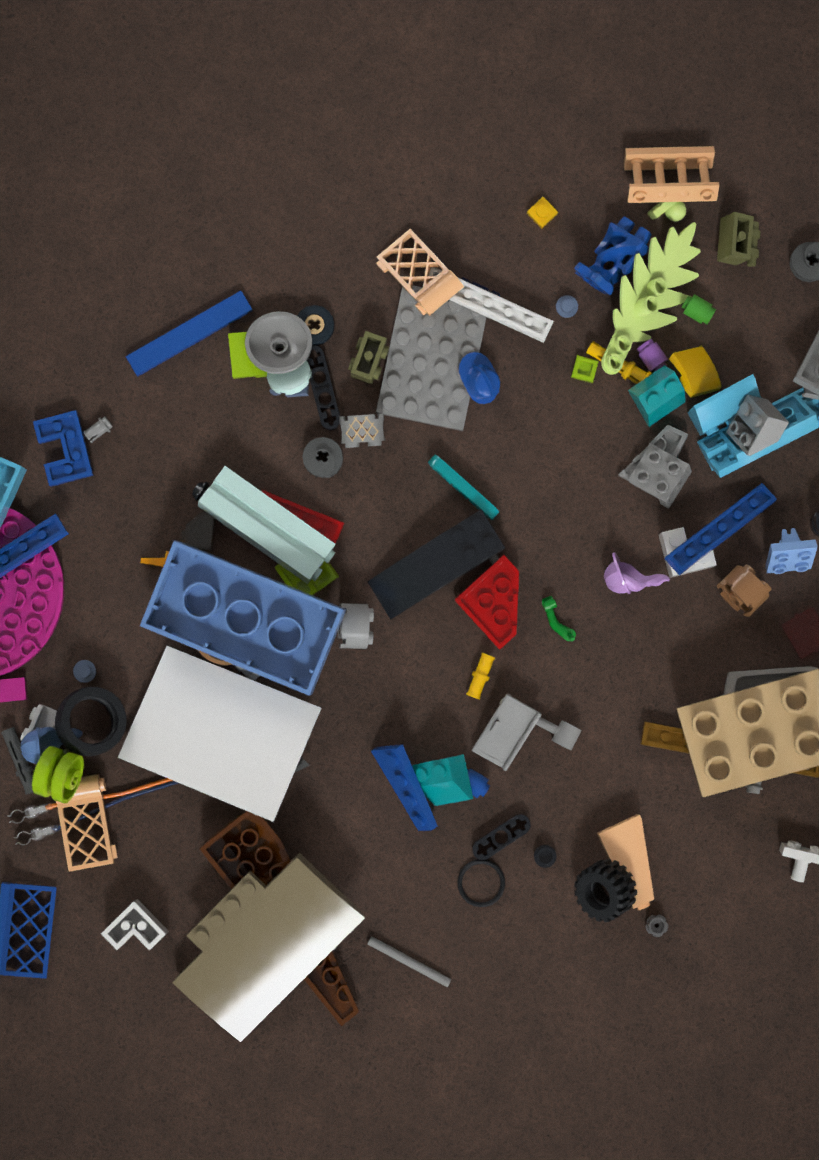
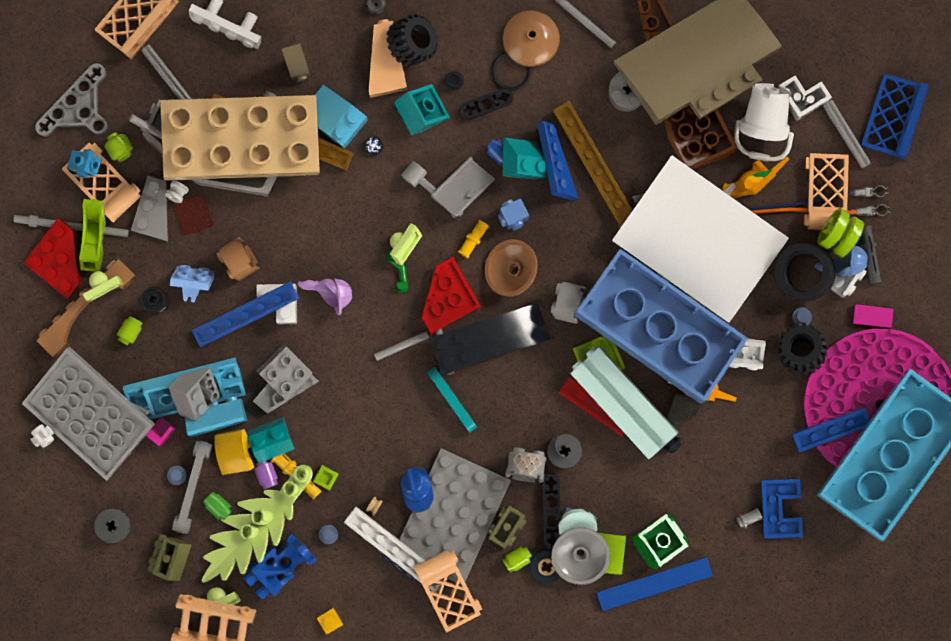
camera: 165 degrees left, 0 degrees up
none -> dark pink panel [146,417,176,447]
none -> sand blue plate [167,466,187,485]
none -> light grey piece [172,441,212,534]
none -> dark tan slope [282,44,311,82]
none -> medium azure slope [315,85,368,149]
none -> black tile [364,136,383,156]
none -> tan bush [366,496,383,516]
none -> light grey bar [374,331,429,361]
none -> yellowish green tile [390,224,422,266]
none -> teal slope [394,84,450,136]
none -> medium nougat dish [485,239,538,297]
none -> medium blue brick [498,198,529,231]
none -> medium nougat dish [503,11,560,67]
none -> lime brick [503,546,532,573]
none -> pearl gold plate [553,101,633,228]
none -> light grey brick [608,72,642,112]
none -> green slope [632,514,689,570]
none -> light orange animal [722,157,789,199]
none -> white bracket [729,339,766,370]
none -> white piece [734,83,794,163]
none -> black tyre [778,323,827,376]
none -> light grey axle [823,100,870,168]

